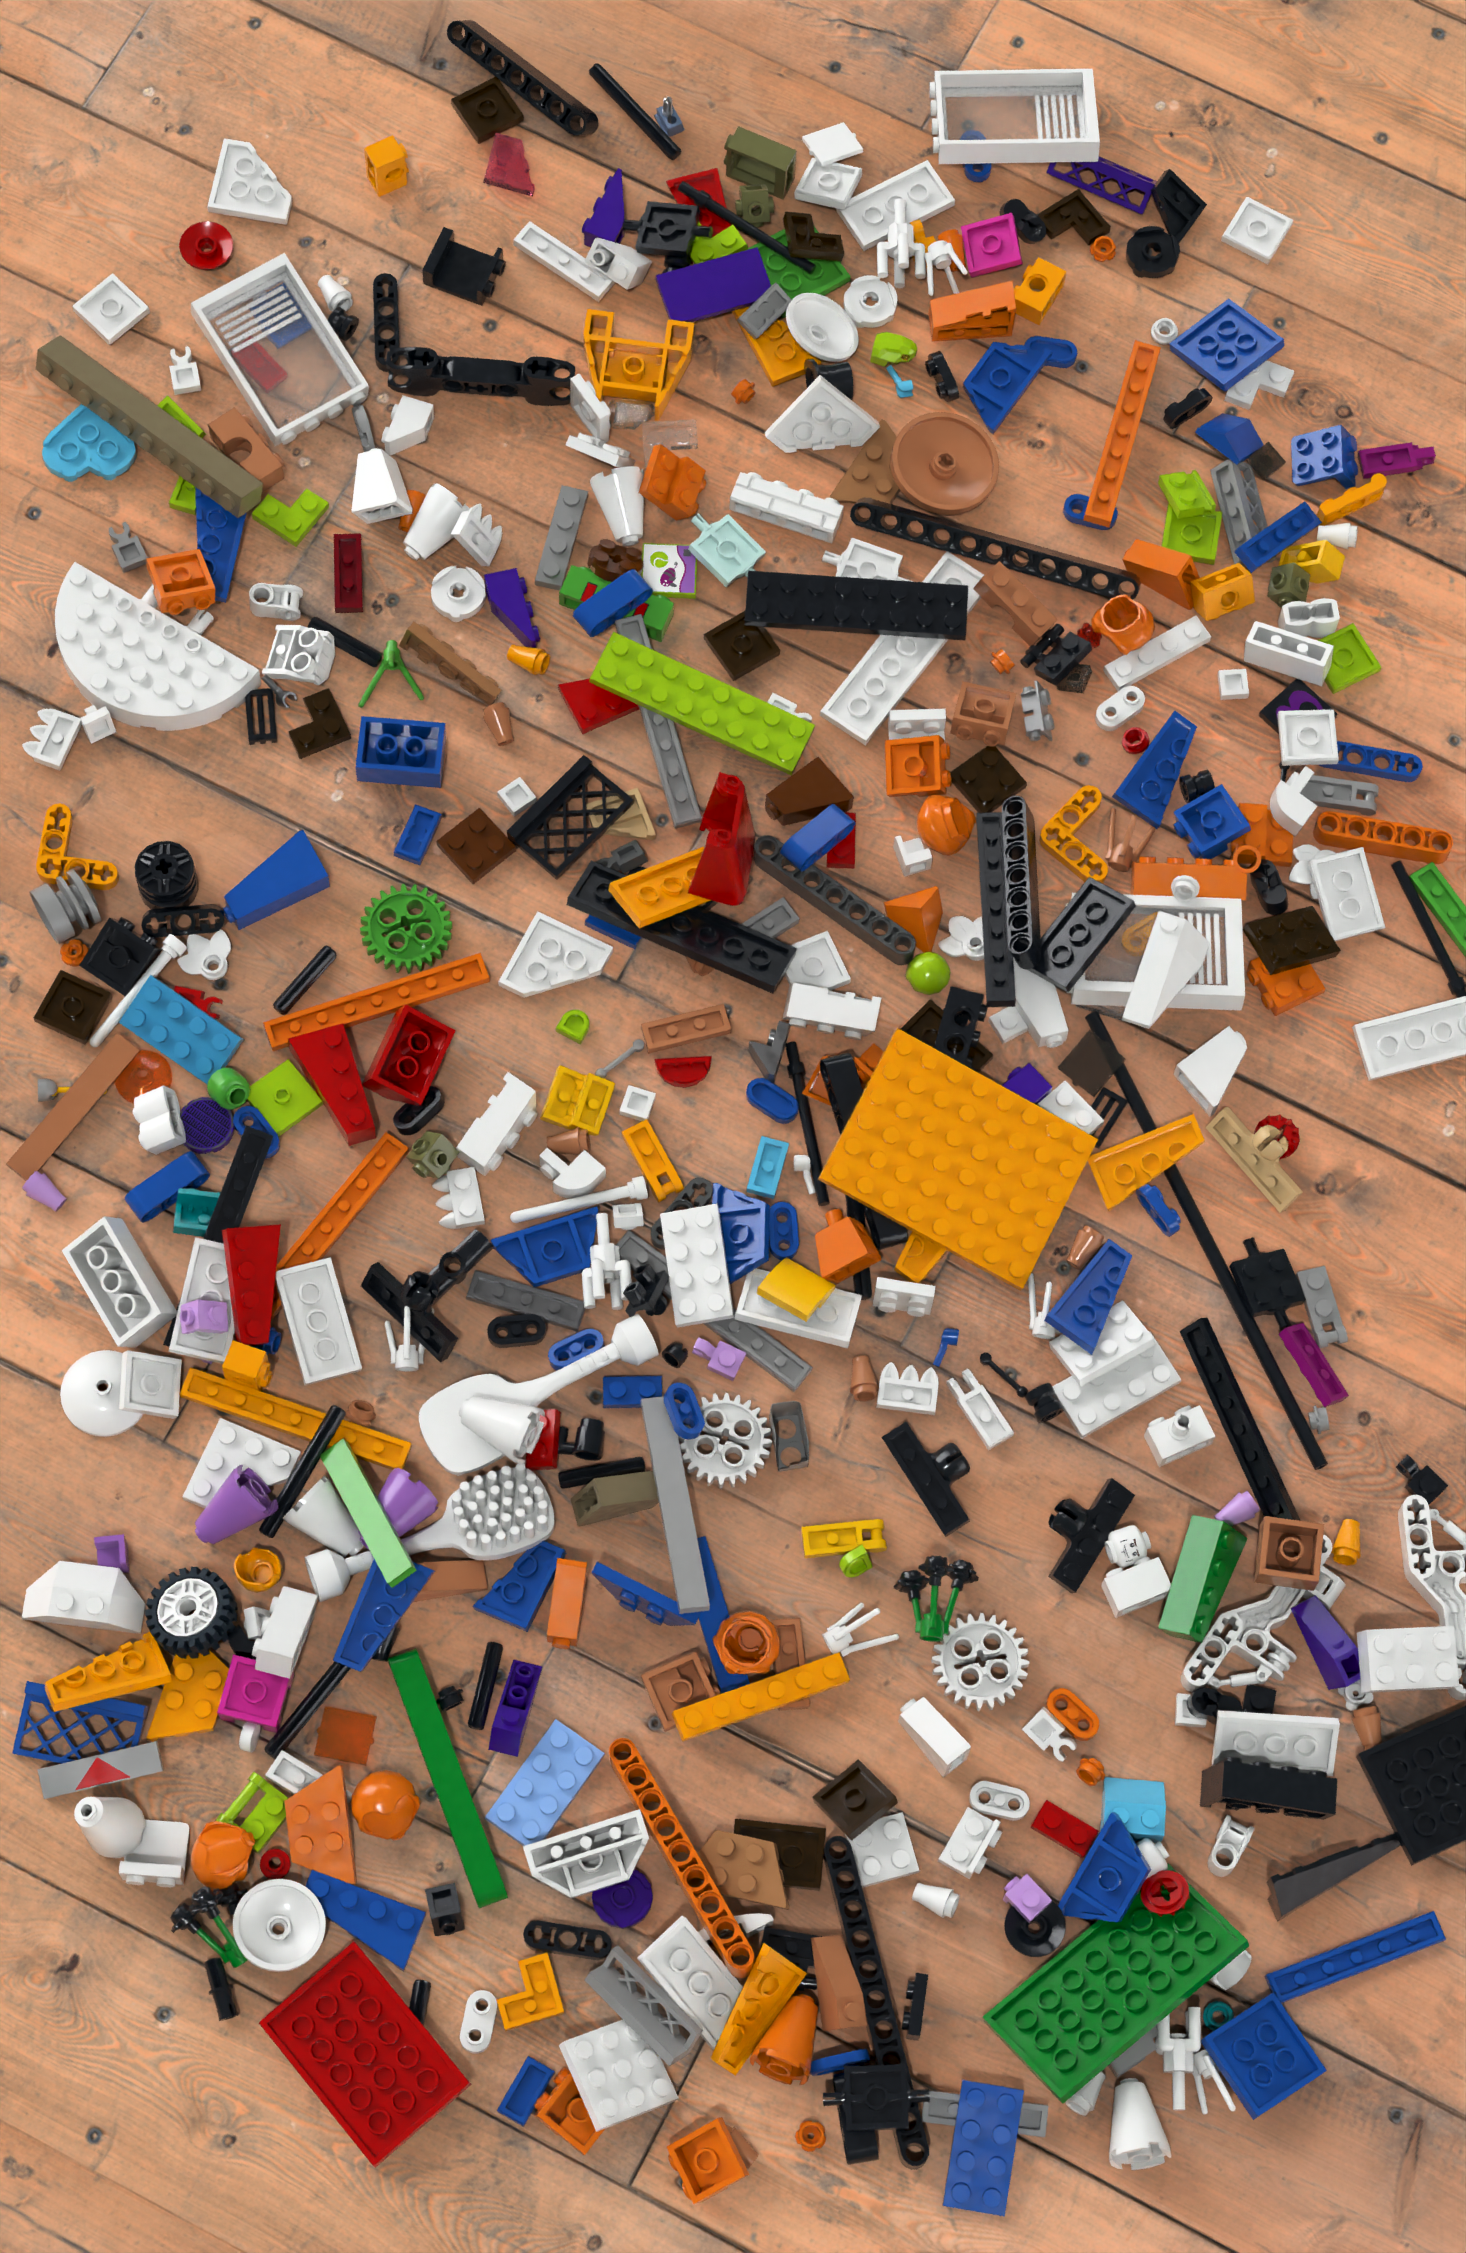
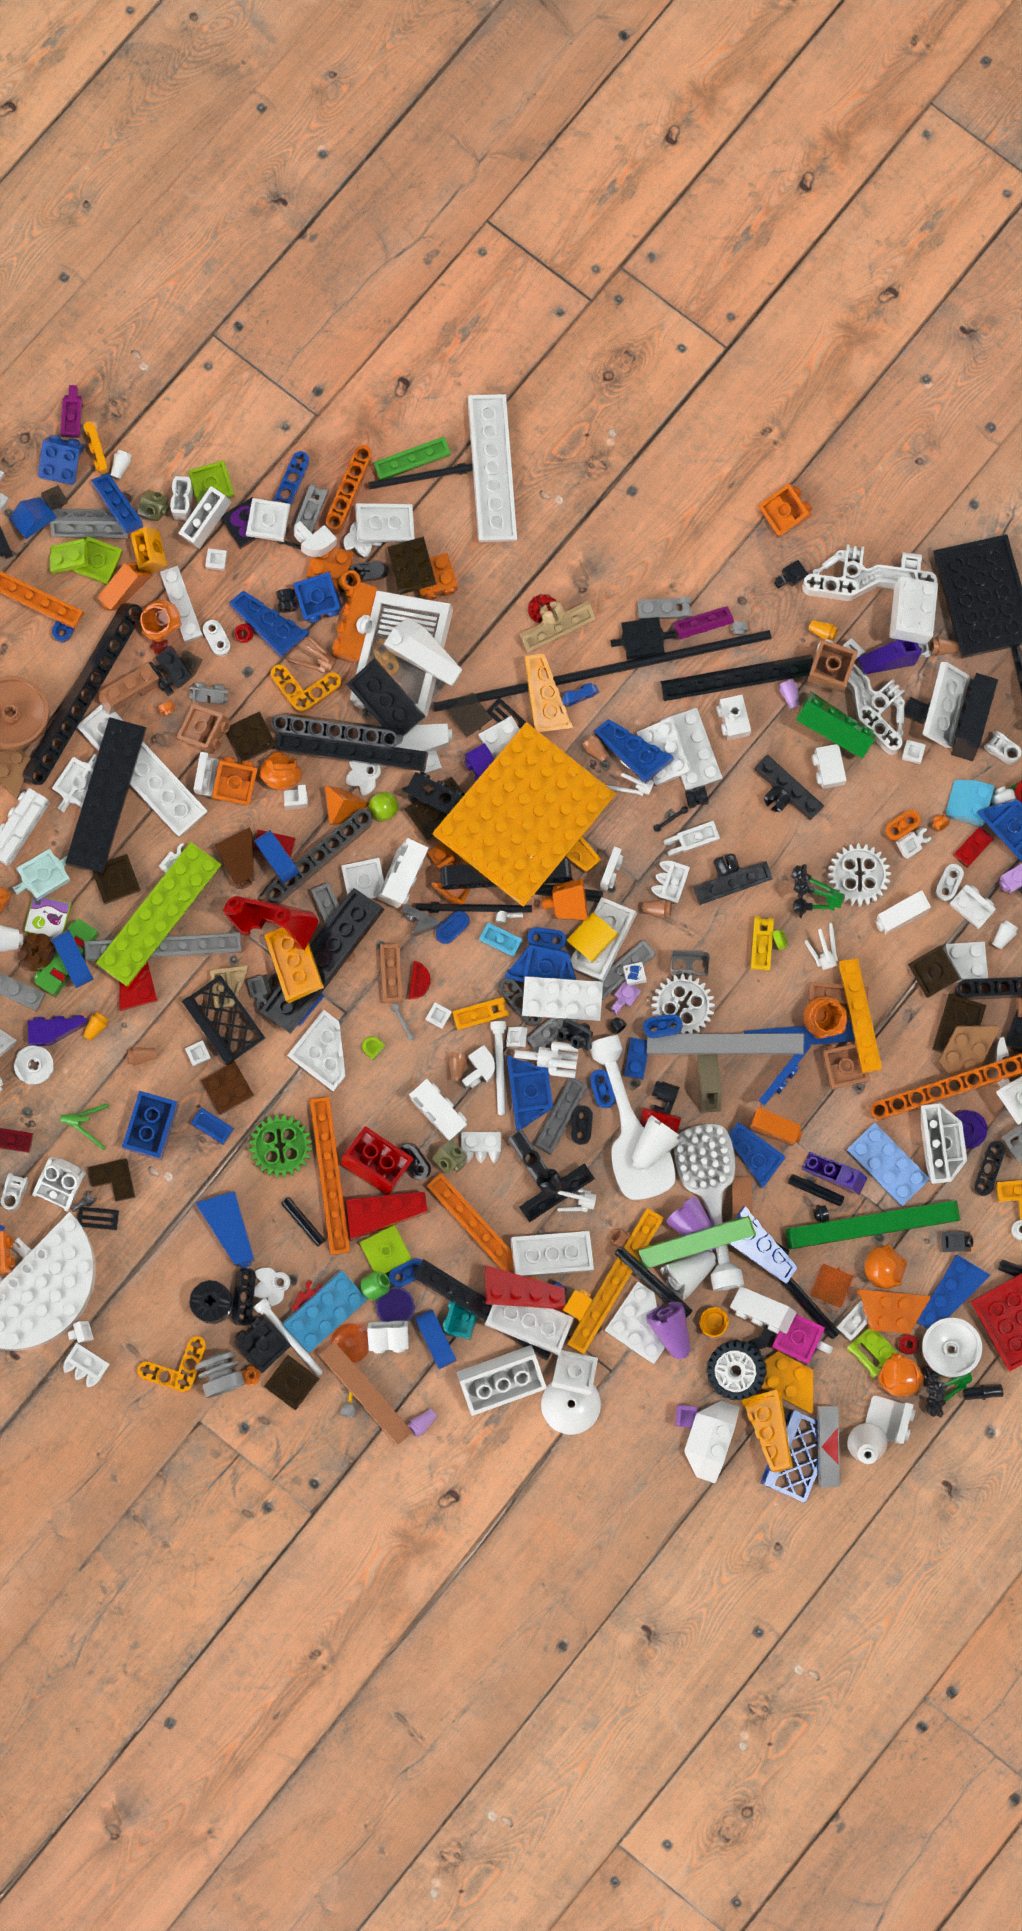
camera: 75 degrees left, 10 degrees up
lavender bracket [180,1299,228,1334] -> none
white plate [244,1606,271,1640] -> none
black axle [308,617,382,667] -> none
medium nougat wing [399,621,502,705] -> none
yellow slope [540,1065,615,1136] -> none
black axle [558,1457,646,1489] -> none
blue hand [933,1328,959,1367] -> none
white head [1104,1525,1151,1568] -> none
white slope [1173,1026,1247,1117] -> none
black piece [1187,1688,1242,1725] -> none
yellow slope [1278,540,1345,584] -> none
none -> white tile [623,962,646,986]

